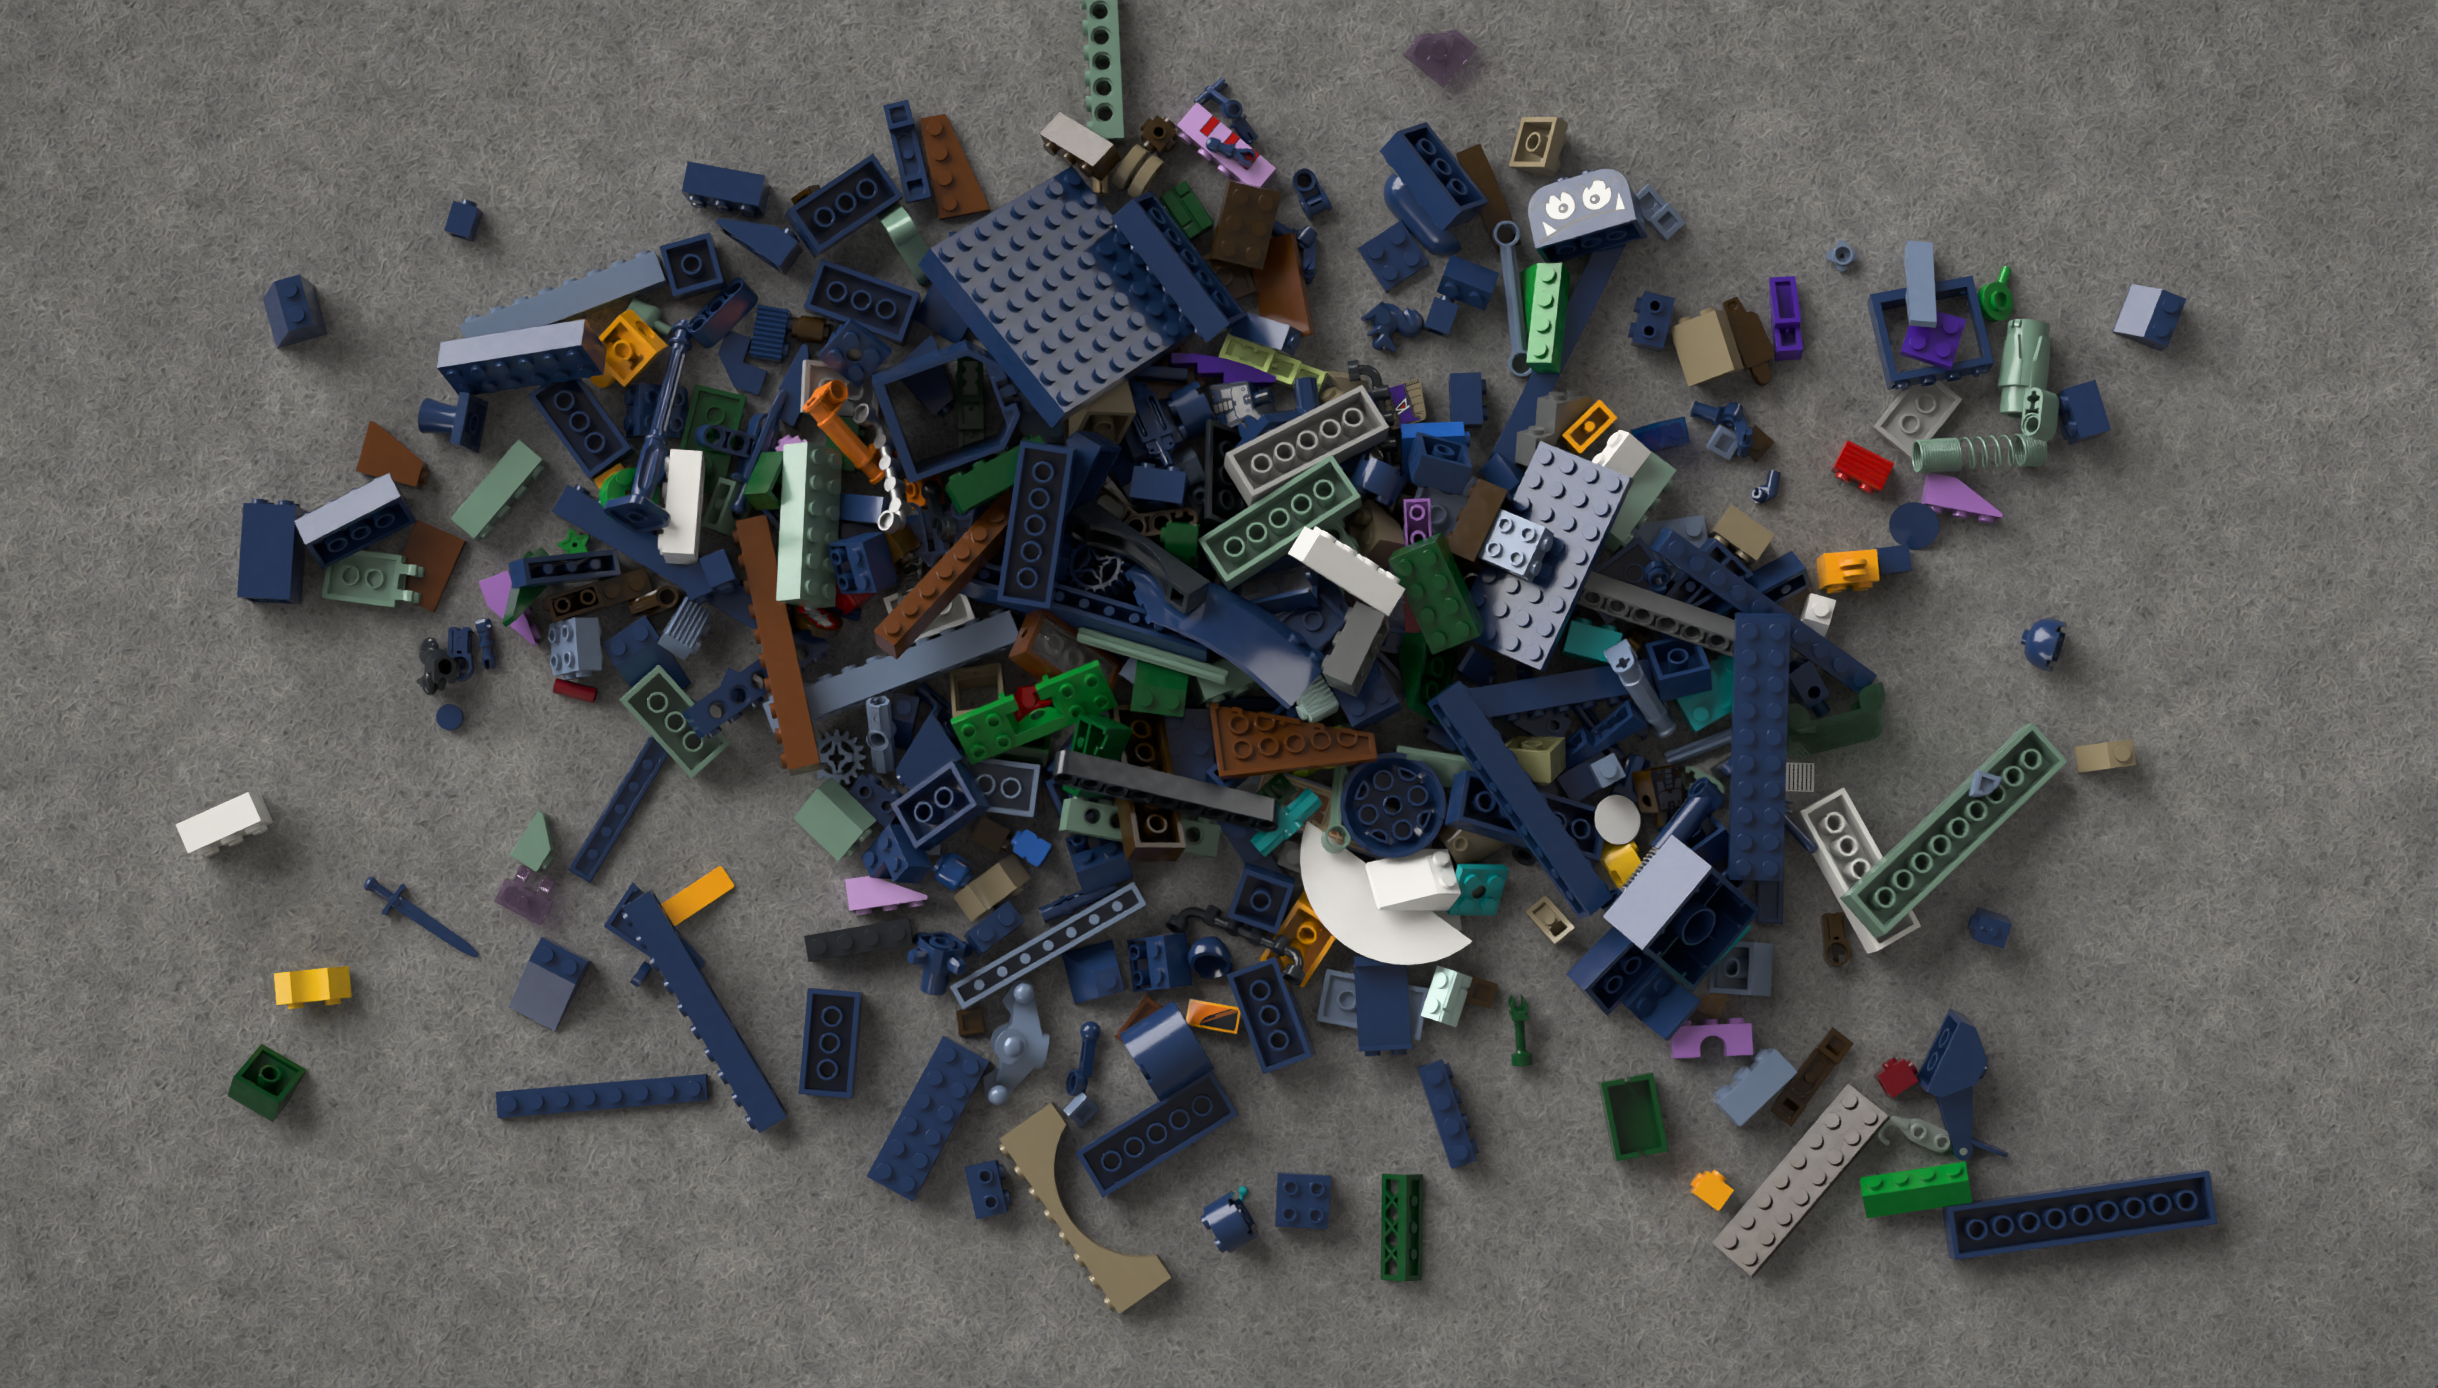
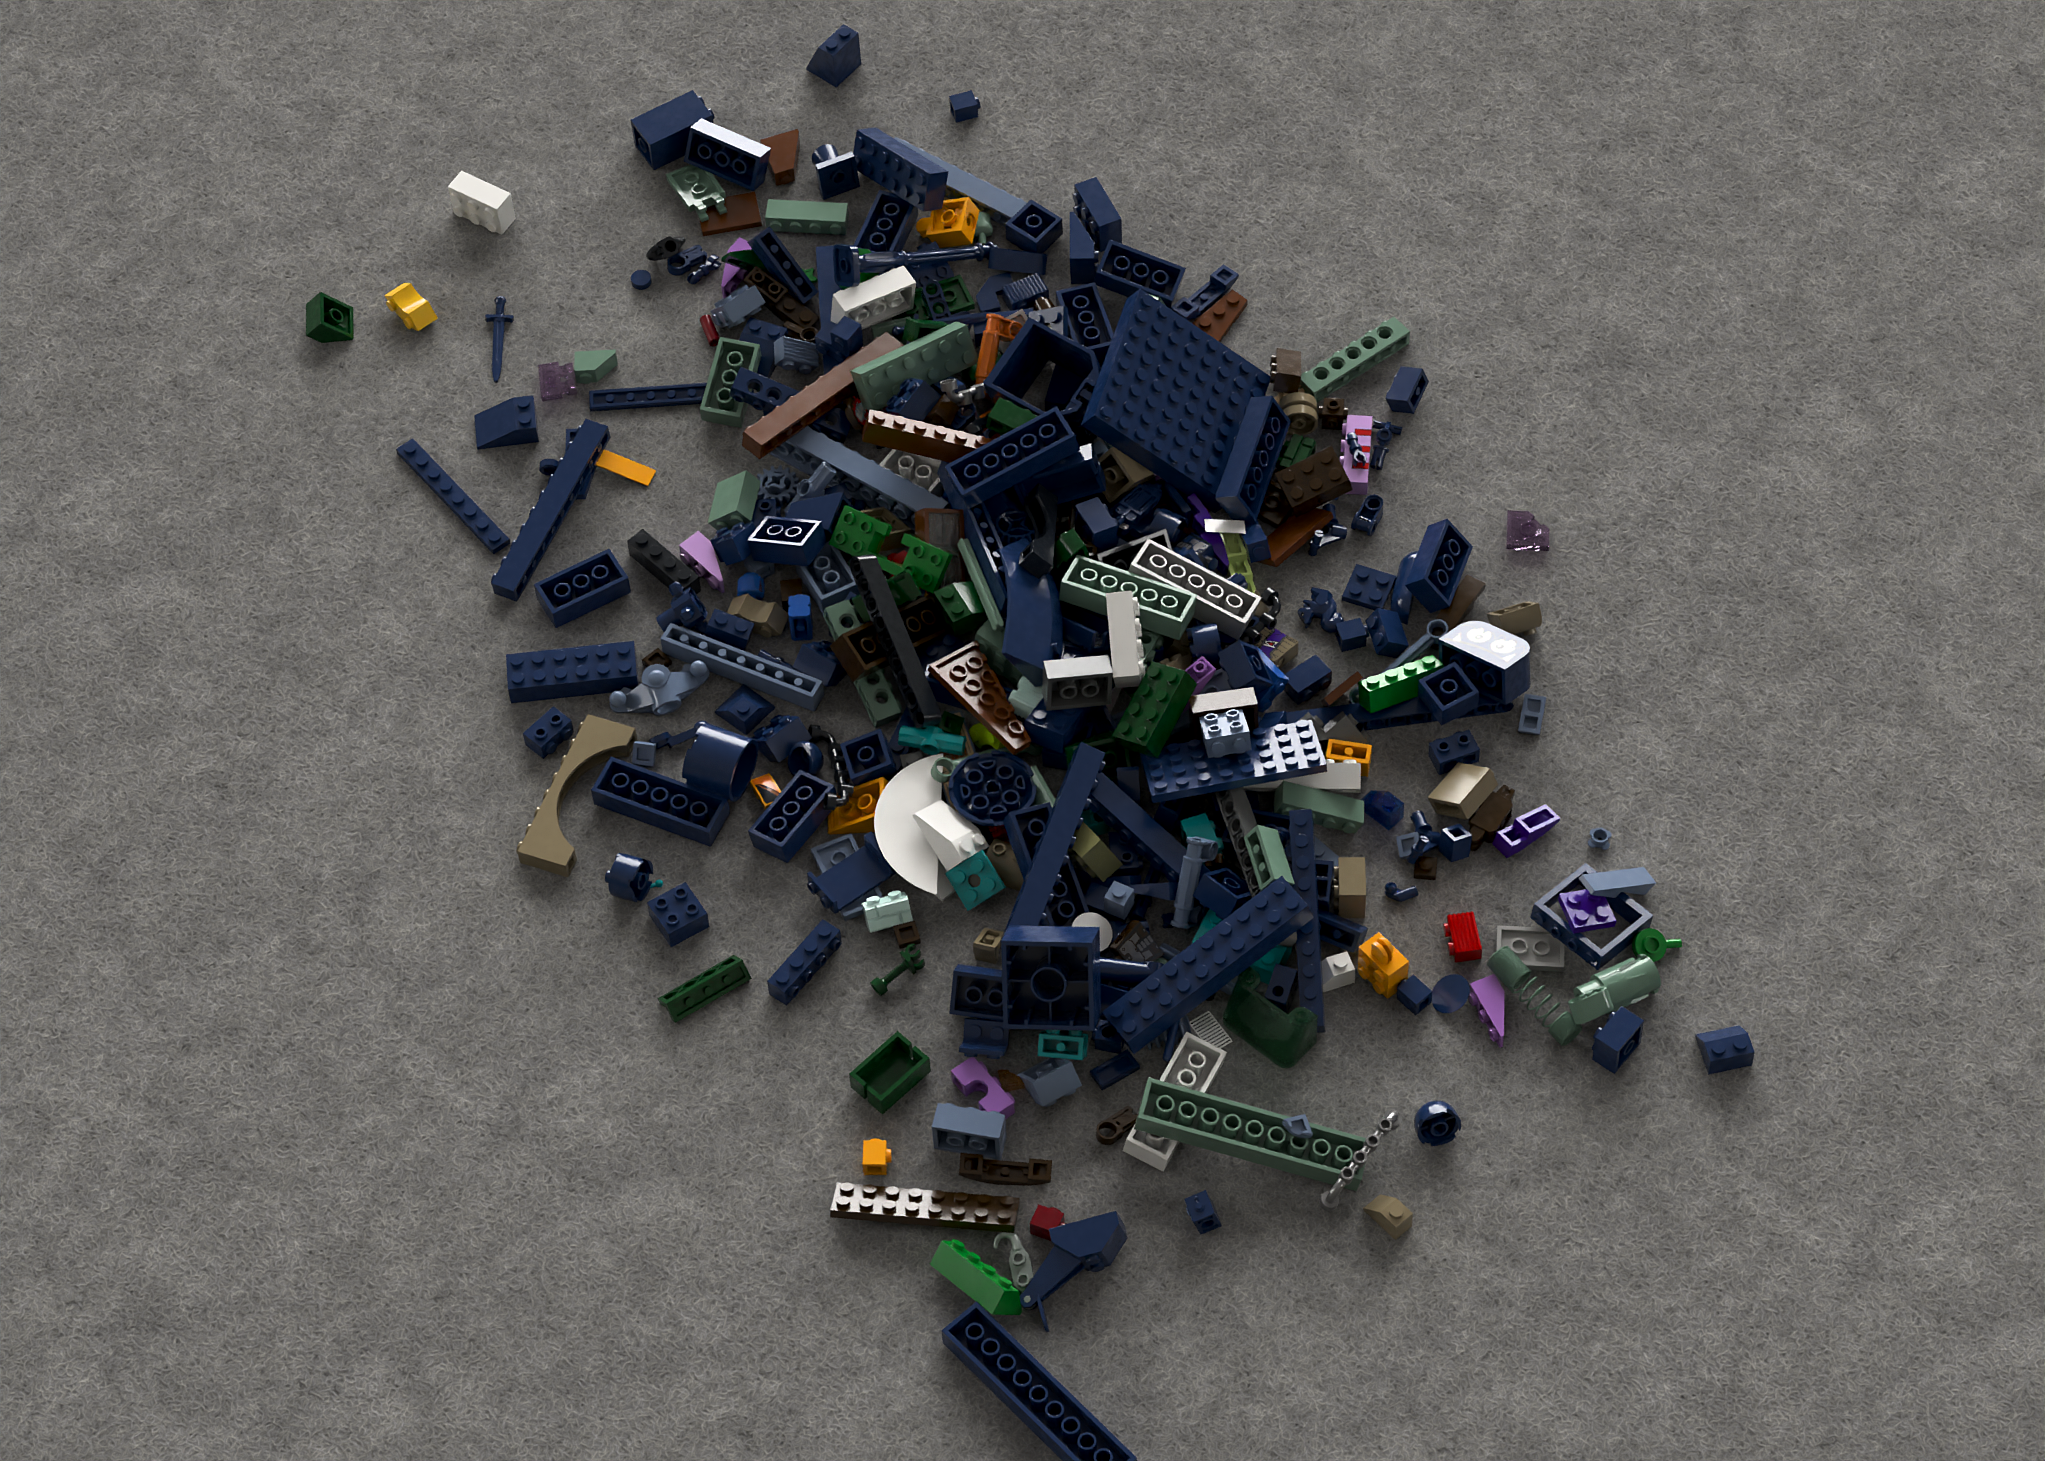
camera: 60 degrees right, 30 degrees down
none -> white sticker [1204,519,1246,534]
none -> sand green brick [1244,825,1295,891]
none -> flat silver bar [1319,1109,1402,1211]
none -> reddish brown tile [1321,671,1363,707]
none -> dark blue brick [1385,366,1429,414]
none -> dark blue brick [1418,662,1479,726]
none -> dark blue brick [1438,824,1472,862]

